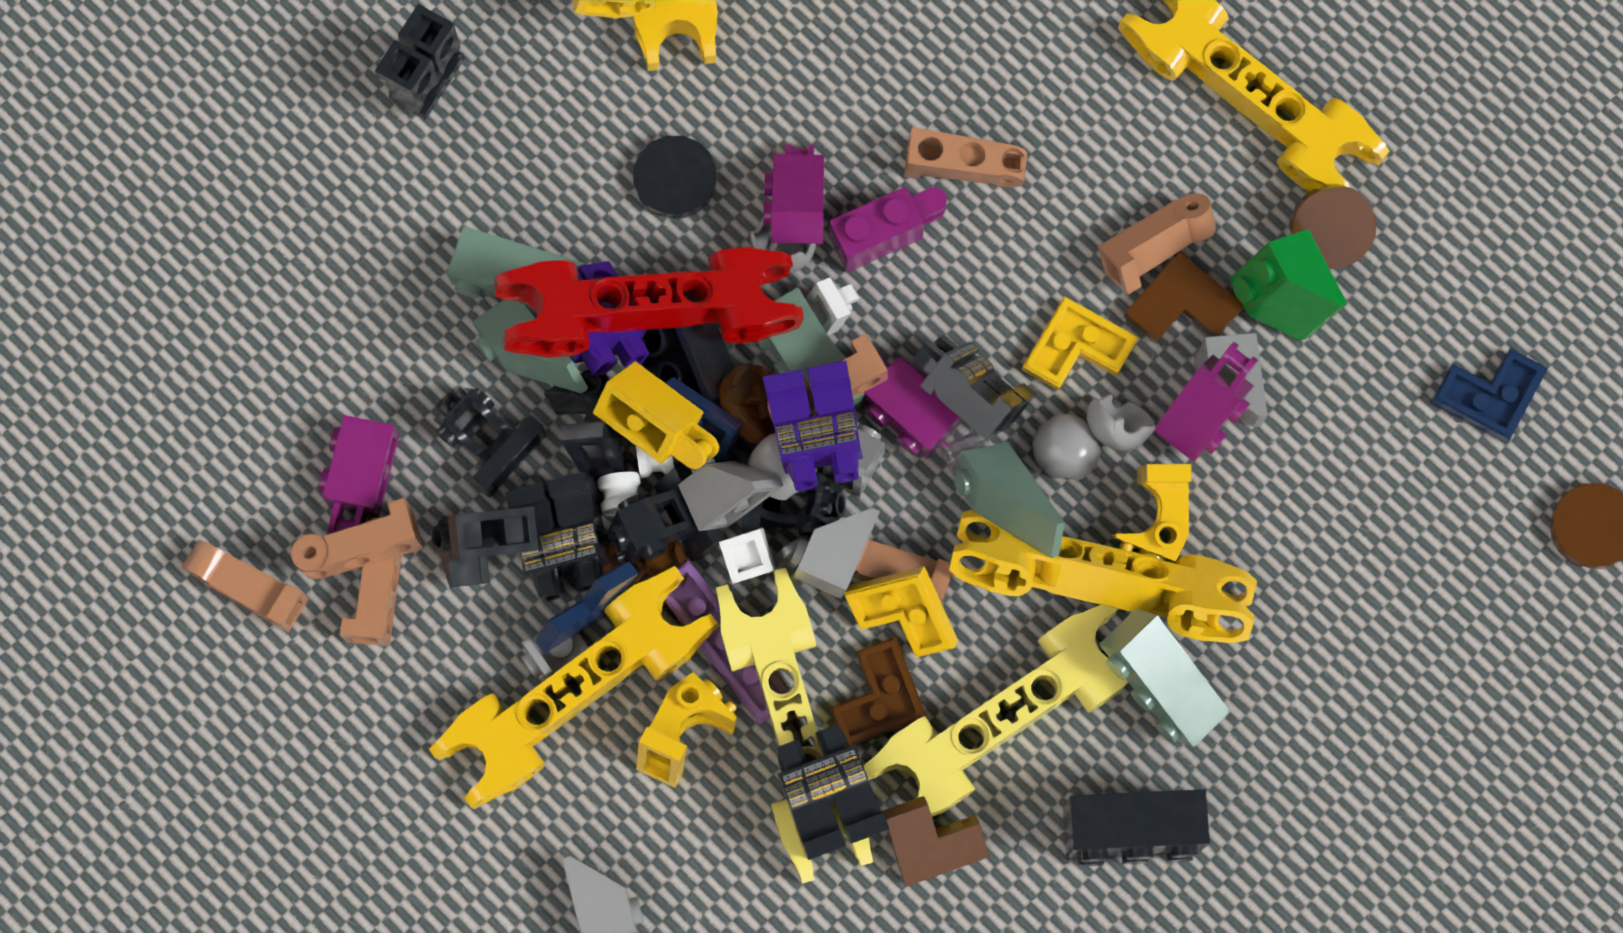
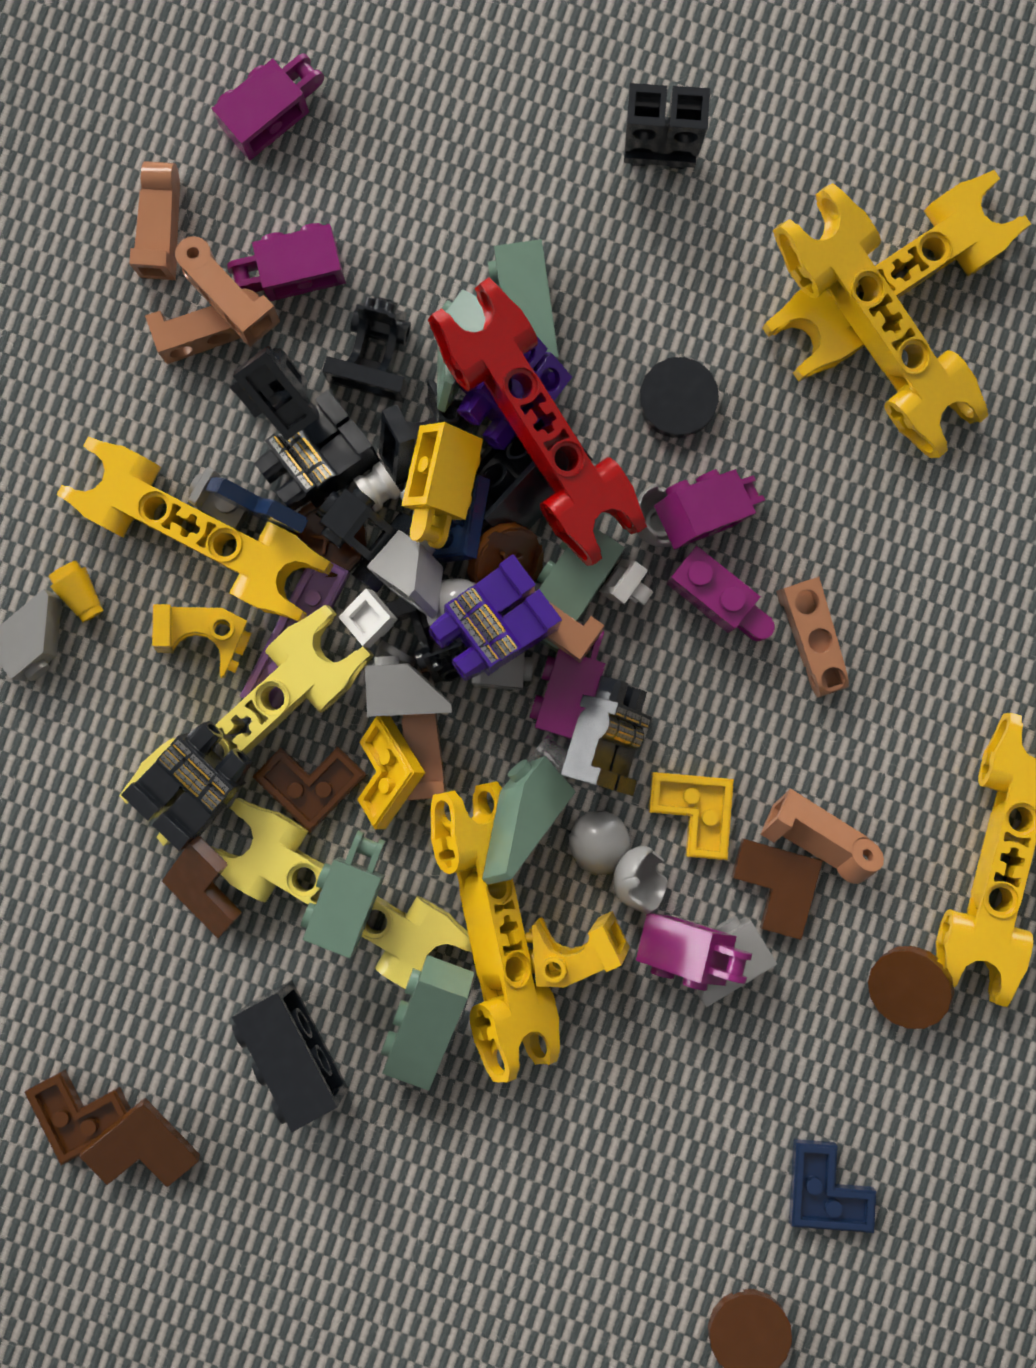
camera: 70 degrees right, 10 degrees up
green slope [1229,229,1348,341] -> none
none -> yellow cone [48,560,104,623]
none -> magenta brick [211,53,325,161]
none -> sand green brick [300,830,386,958]

